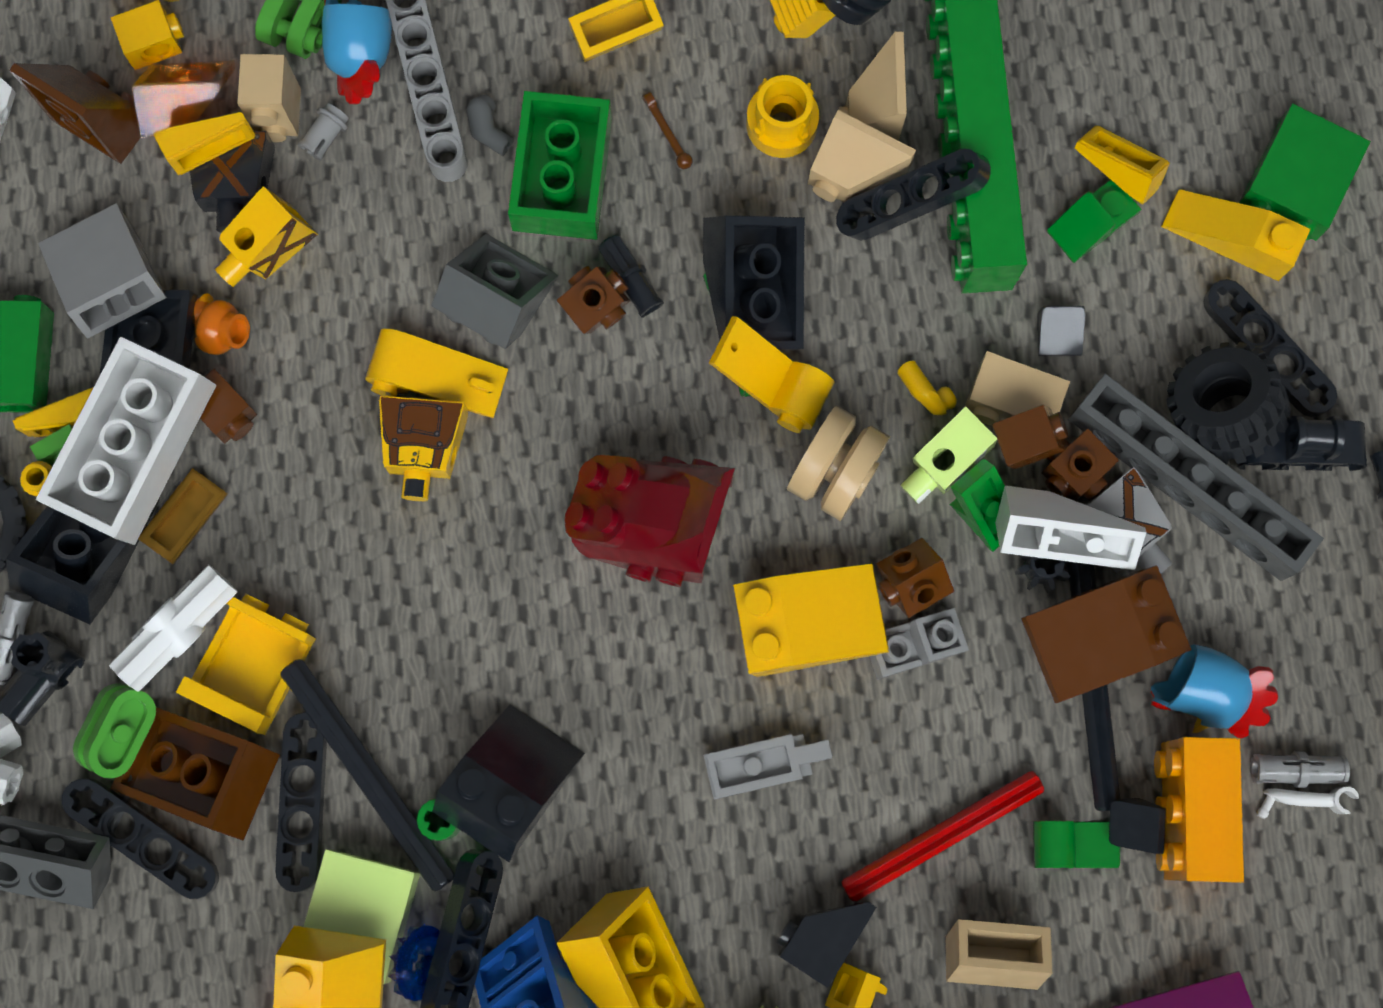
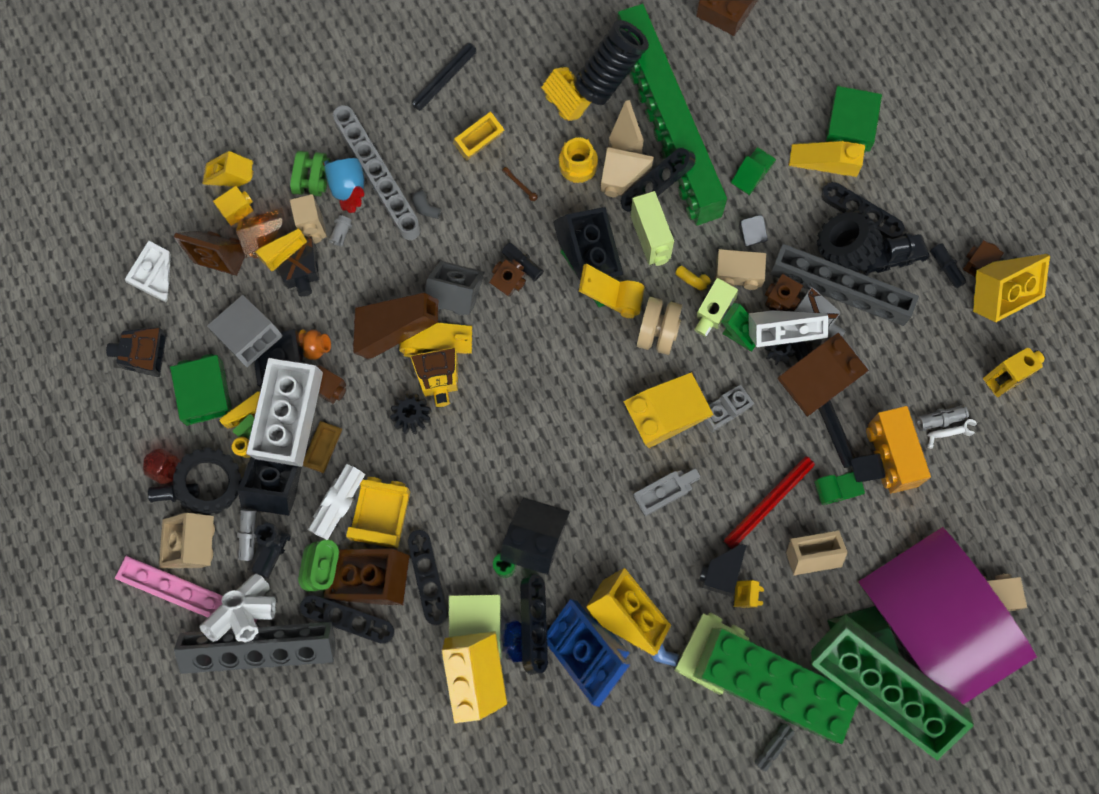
camera: 10 degrees left, 5 degrees down
yellow torso [214,186,318,287] -> none
black axle [280,659,454,892] -> none
green brick [508,91,612,240] -> none
dark red slope [565,455,735,587] -> none
reddish brown brick [876,538,955,618] -> none
reddish brown brick [992,405,1068,469] -> none
yellow slope [1074,125,1170,204] -> none
dark azure piece [1151,644,1278,738] -> none
none -> reddish brown slope [353,293,439,359]
none -> black gear [390,394,432,435]
none -> yellowish green brick [631,191,674,266]

